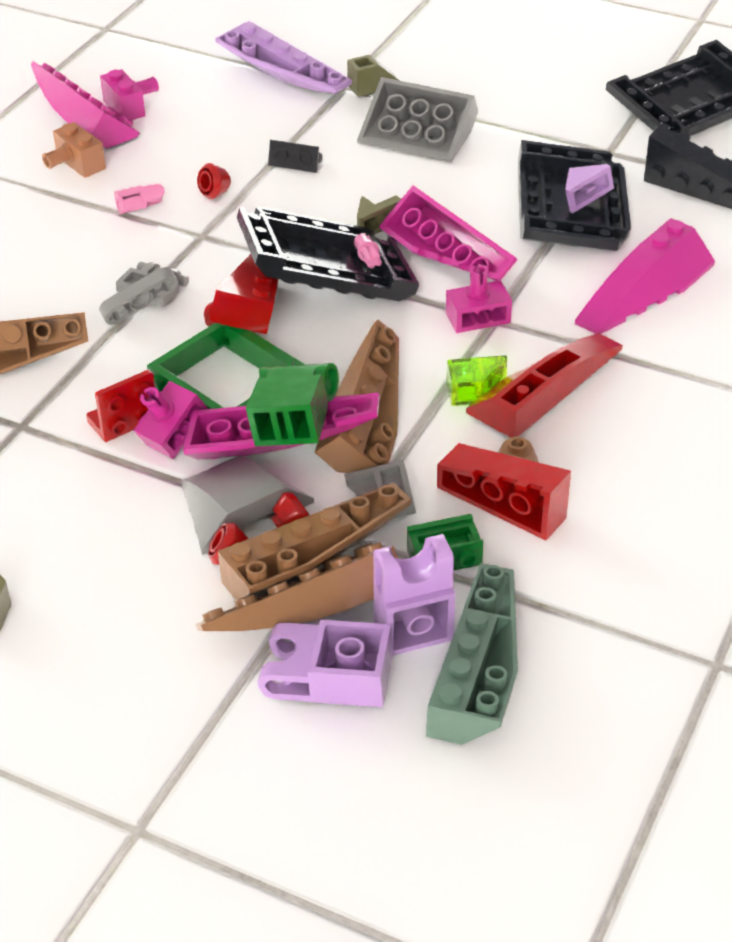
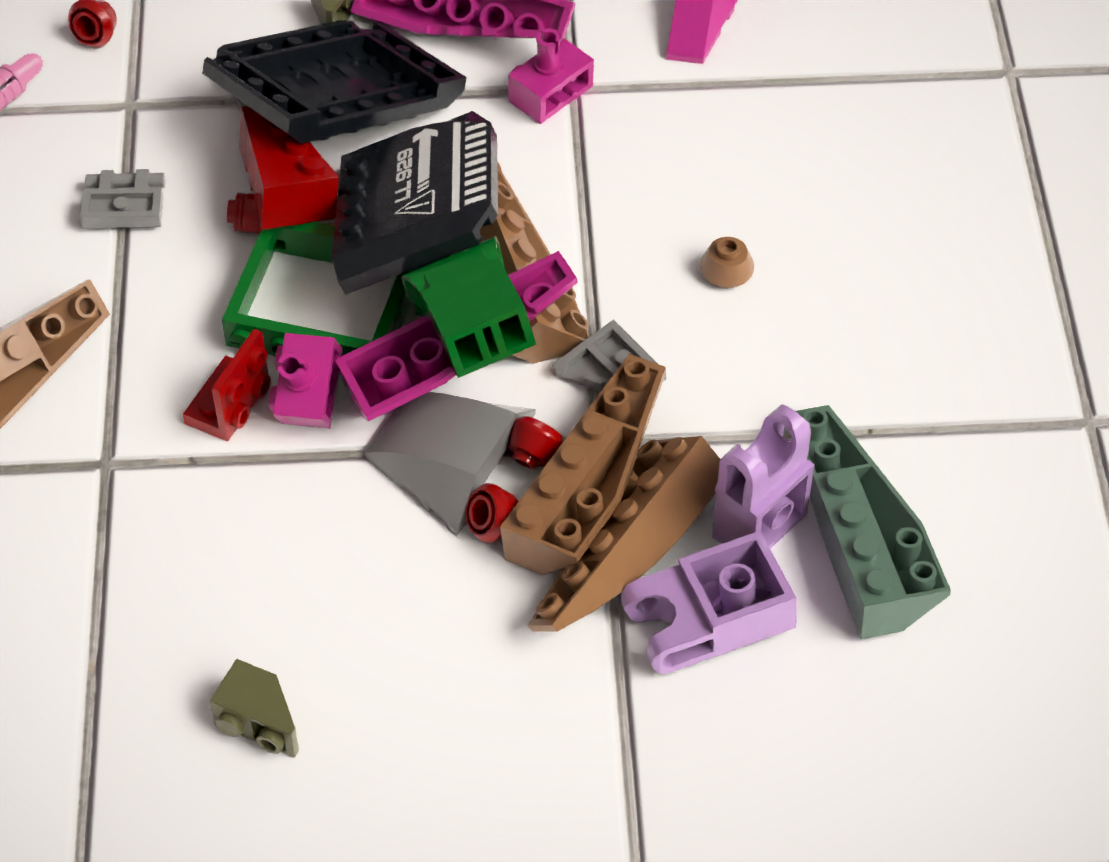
camera: 30 degrees left, 10 degrees up
light grey beam [99,267,178,325] -> none
bright pink axle [354,233,382,269] -> none
green hinge [407,514,484,571] -> none
red wedge [437,443,571,541] -> none
clear neon green slope [446,355,508,406] -> none
red wedge [466,333,623,438] -> none
none -> black slope [332,111,498,295]

